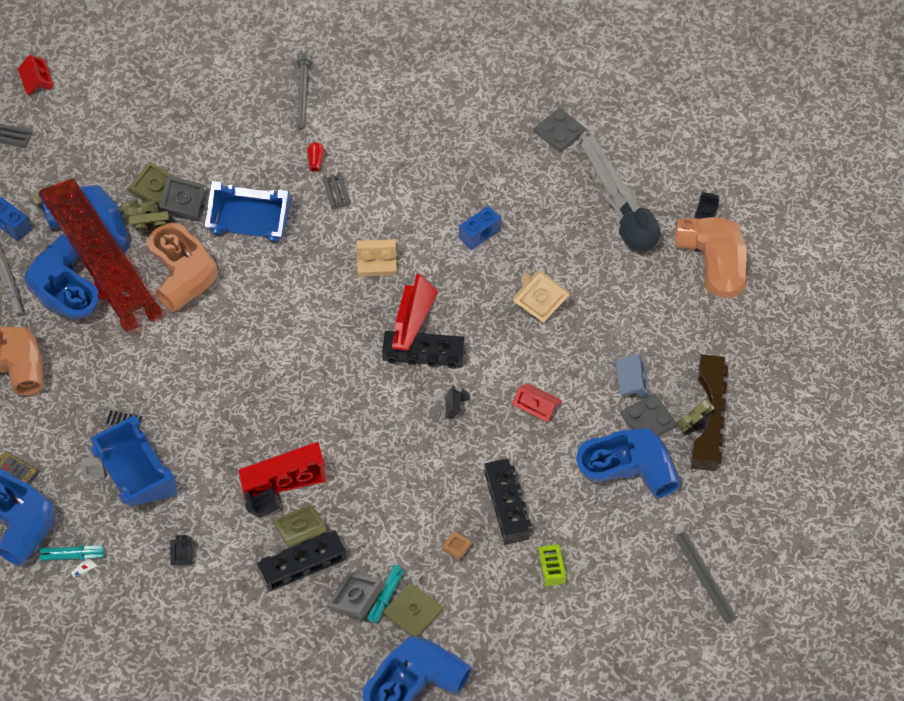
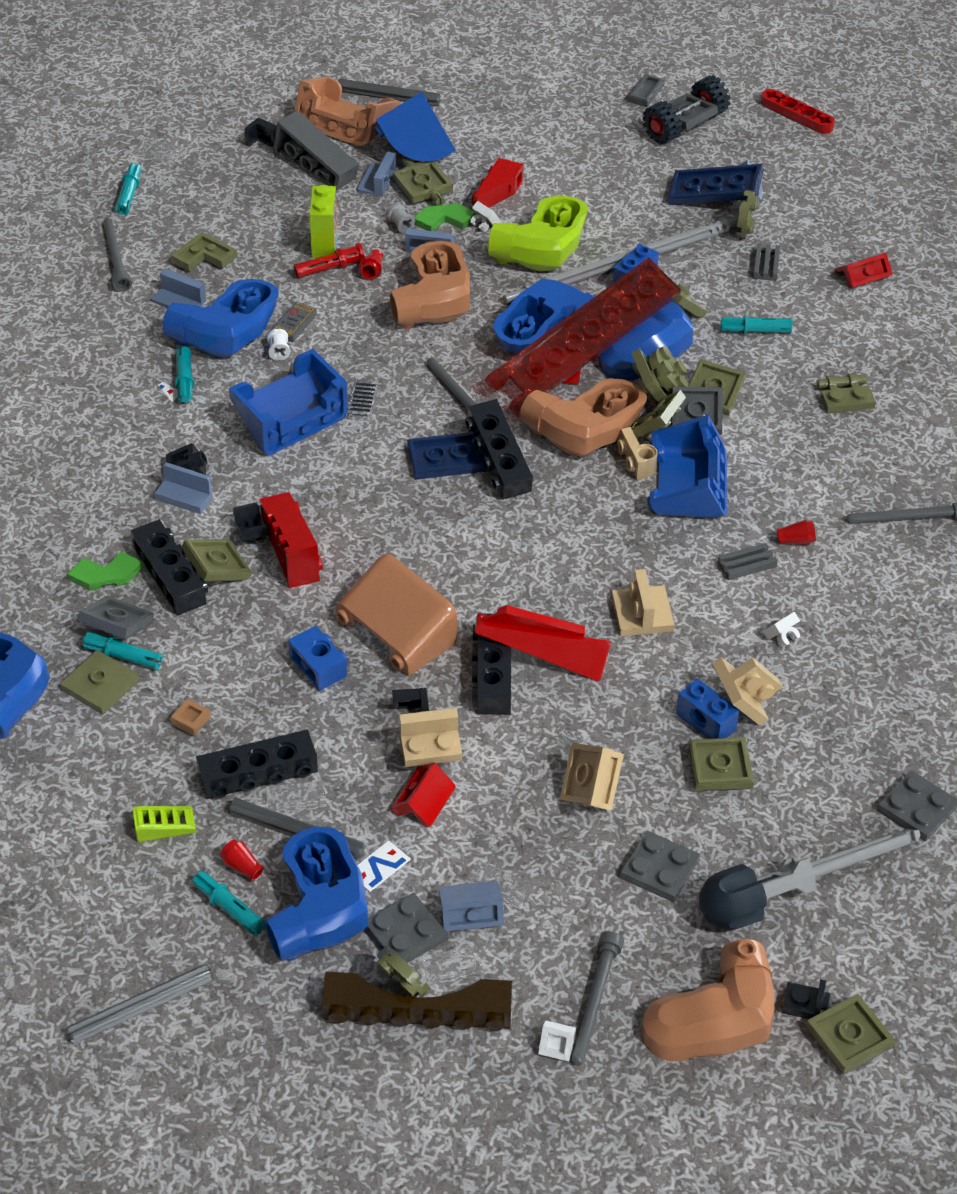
camera: 85 degrees right, 10 degrees down
none -> bright green tile [67,551,143,590]
none -> sand blue panel [154,462,213,514]
none -> teal axle [192,871,265,937]
none -> red cone [219,839,264,881]
none -> dark grey axle [229,798,365,859]
none -> white bush [267,329,290,360]
none -> blue brick [288,626,348,691]
none -> nougat windscreen [335,553,457,677]
none -> white sticker [358,841,411,892]
none -> tan bracket [399,708,462,767]
none -> dark blue tile [407,432,498,480]
none -> dark grey piece [427,358,476,409]
none -> black brick [465,399,533,500]
none -> white tile [538,1020,576,1062]
none -> dark grey piece [572,931,624,1066]
none -> tan plate [617,427,657,480]
none -> dark grey plate [620,830,700,903]
none -> olive plate [630,390,686,439]
none -> olive plate [689,737,754,791]
none -> tan bracket [712,657,783,725]
none -> teal axle [720,315,793,334]
none -> white tile [763,612,800,647]
none -> olive plate [806,994,896,1074]
none -> olive plate [817,373,876,414]

